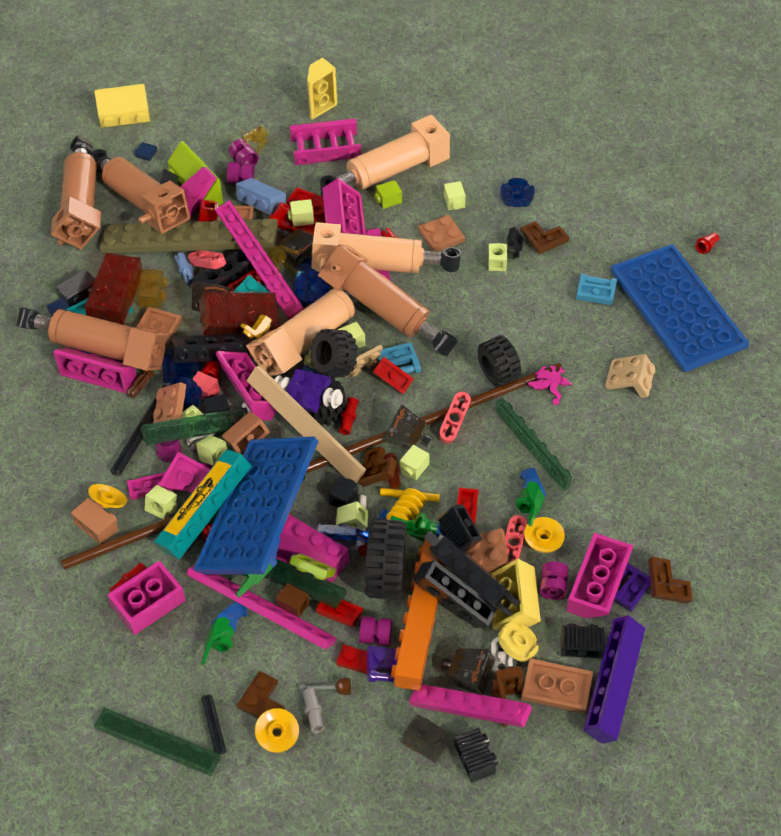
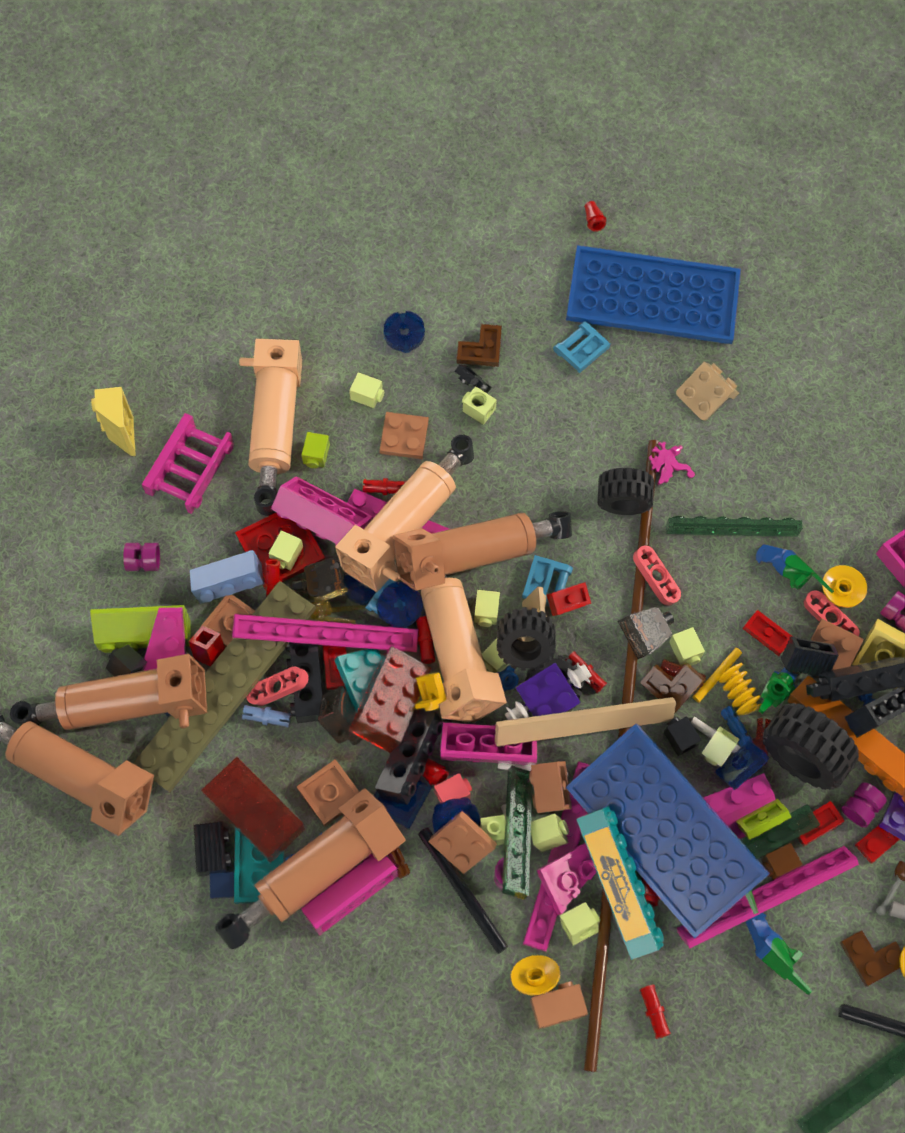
camera: 60 degrees left, 15 degrees up
dark pink brick [107,560,186,635] -> none
dark blue tile [134,142,158,161] -> none
clear yellow brick [138,270,168,308] -> none
black brick [201,394,231,423] -> none
magenta wheel [227,162,255,185] -> none
clear yellow plant [241,126,268,154] -> none

